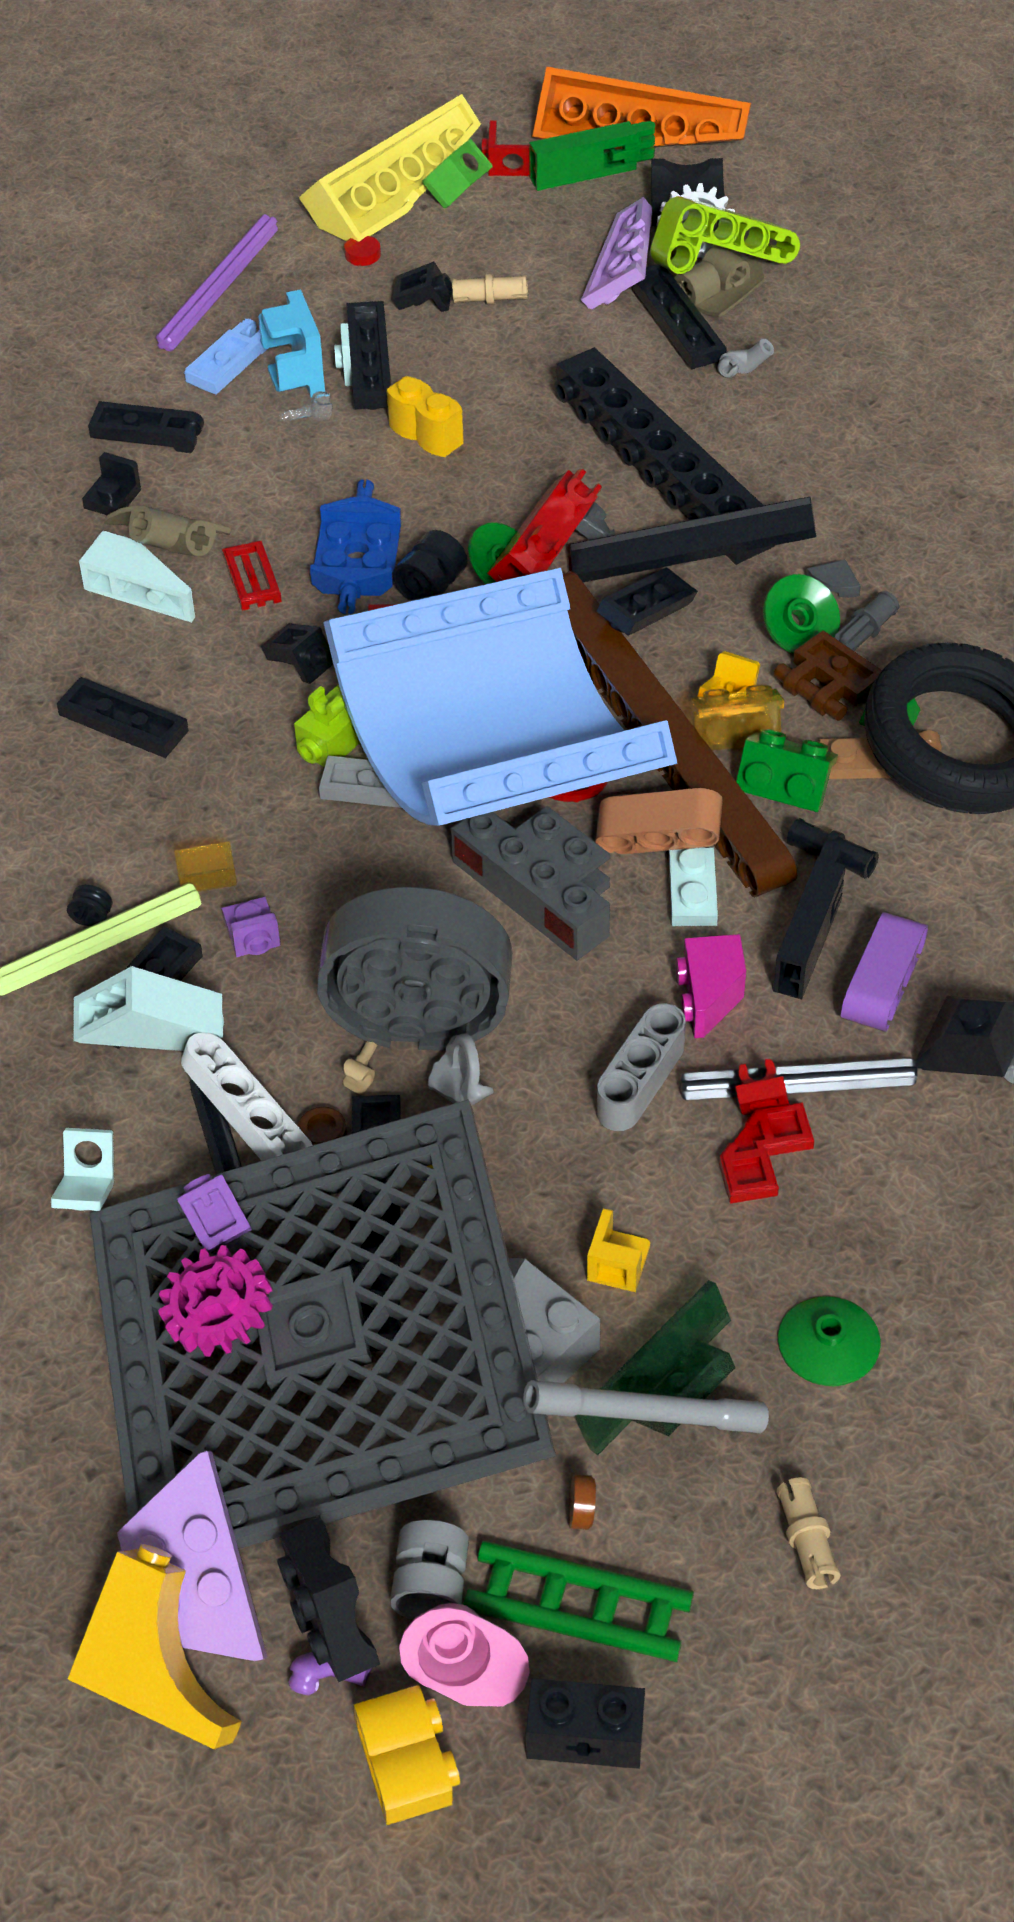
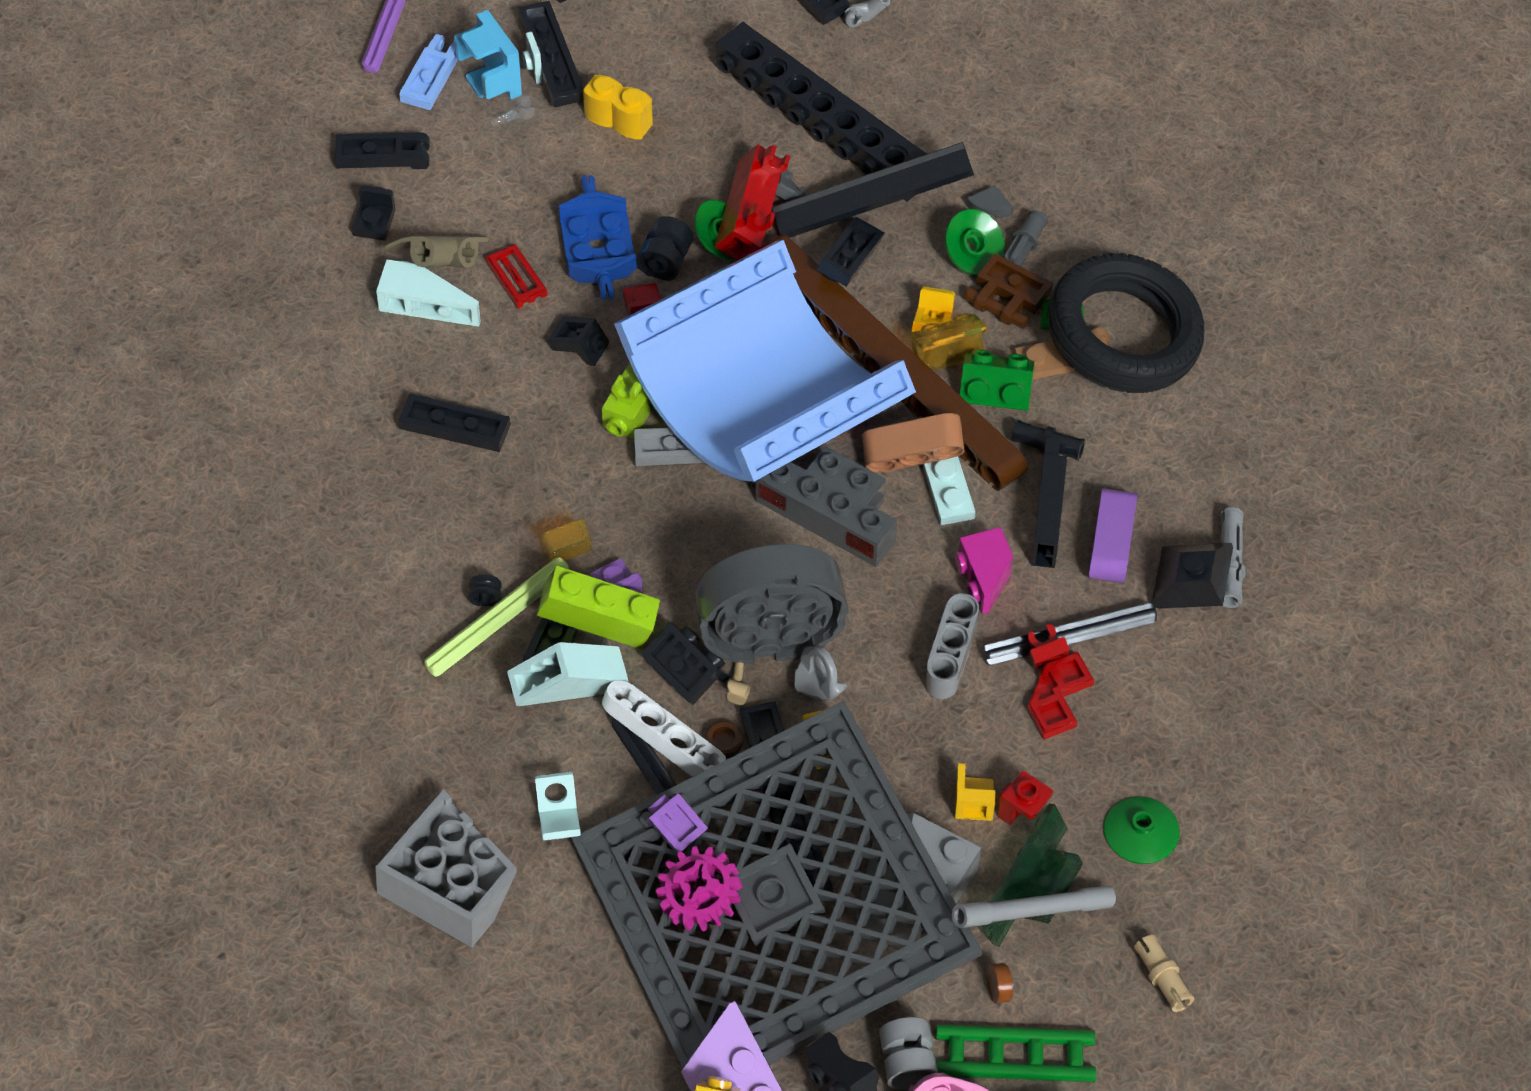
camera: 15 degrees left, 5 degrees up
none -> lime brick [537,565,660,648]
none -> black bracket [641,622,730,705]
none -> red bracket [997,770,1053,825]

